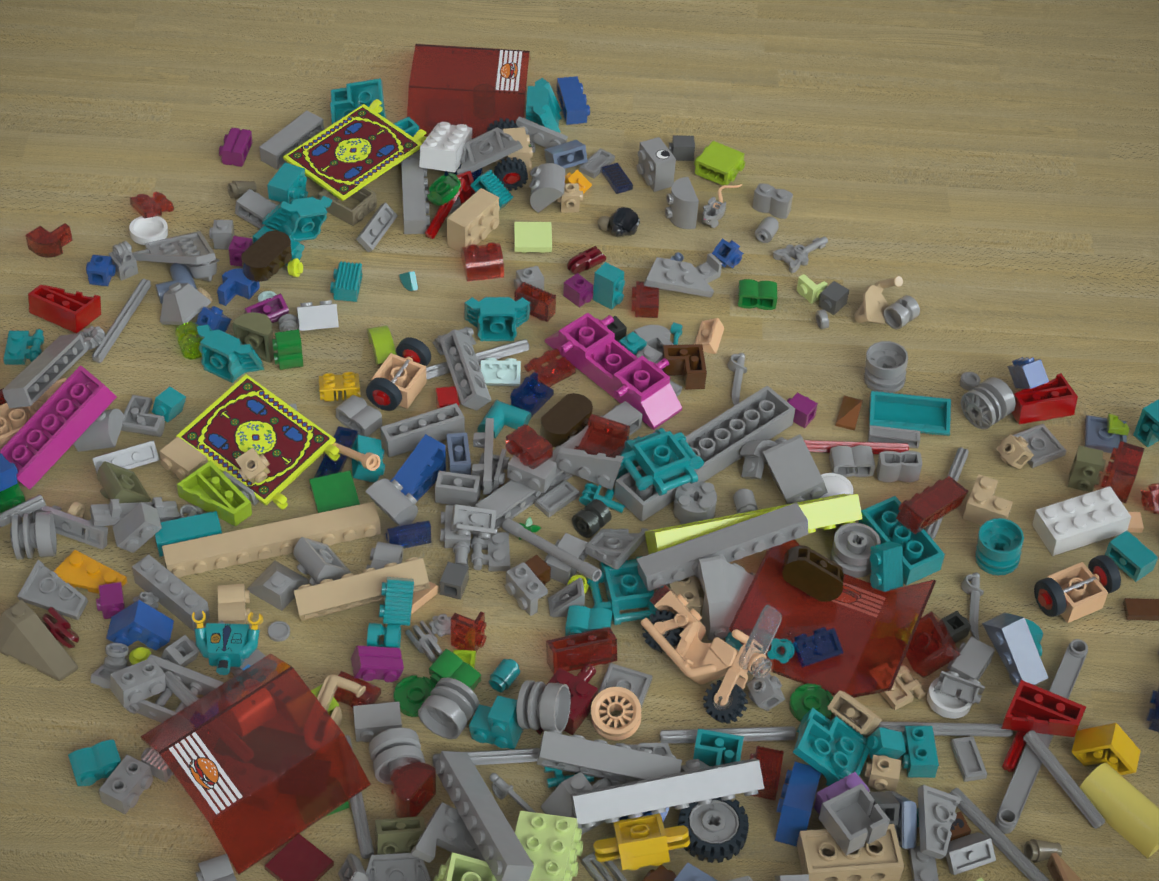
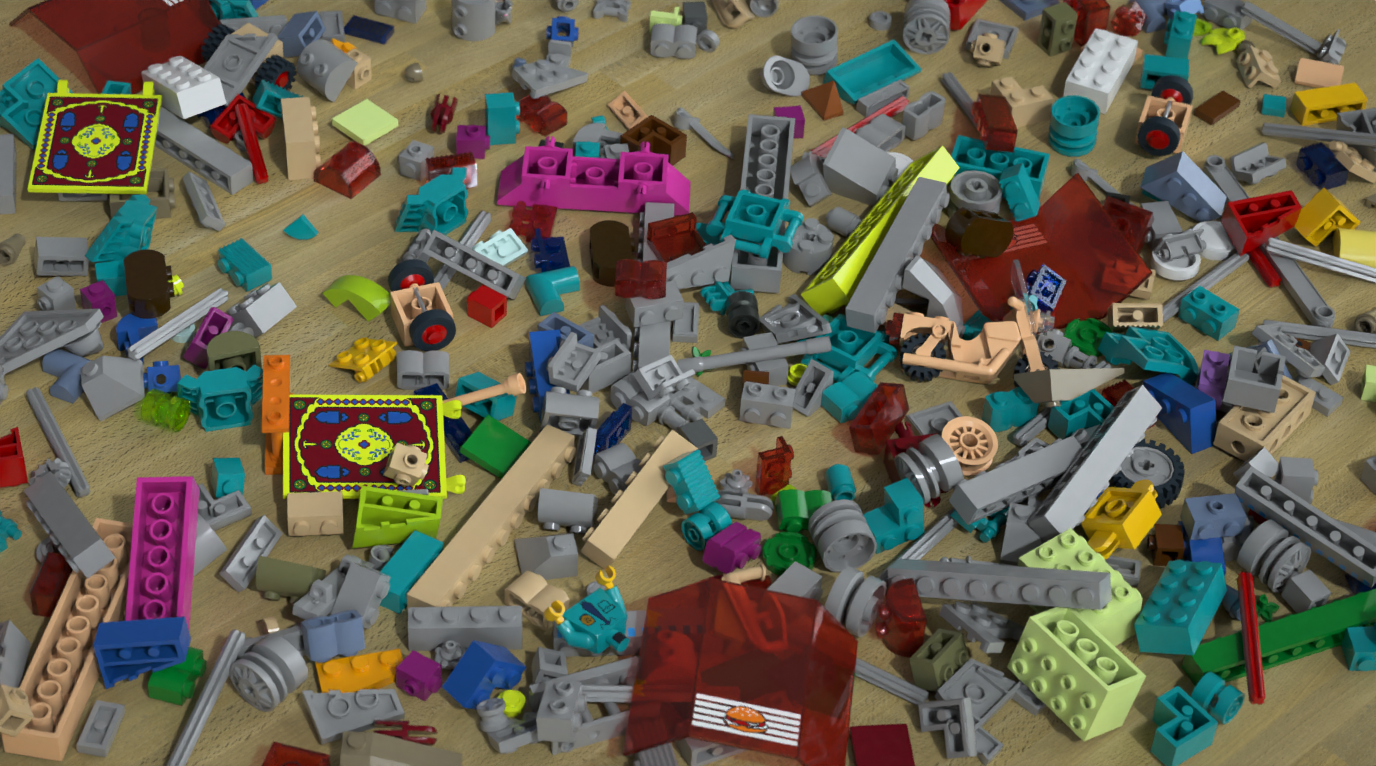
camera: 45 degrees left, 5 degrees down
teal brick [267,162,308,203] -> none
green brick [272,329,304,370] -> none
light grey brick [380,403,465,457] -> none
green tile [427,173,461,206] -> none
light grey hinge [472,418,494,495] -> none
black hair [609,207,640,237] -> none
green brick [738,279,778,310] -> none
tan brick [865,755,901,791] -> none
teal brick [867,727,906,759] -> none
light grey tile [950,736,988,782] -> none
none -> light grey axle [127,288,229,361]
none -> orange fence [262,355,293,475]
none -> sand blue brick [301,610,366,663]
none -> light grey bracket [546,332,601,392]
none -> light grey tile [572,427,597,486]
none -> light grey brick [651,24,697,59]
none -> light grey piece [758,56,810,96]
none -> teal brick [982,387,1039,432]
none -> wedge [1014,368,1125,407]
none -> light grey bush [1064,346,1097,369]
none -> white piece [1193,221,1237,261]
none -> light grey bracket [1230,142,1286,184]

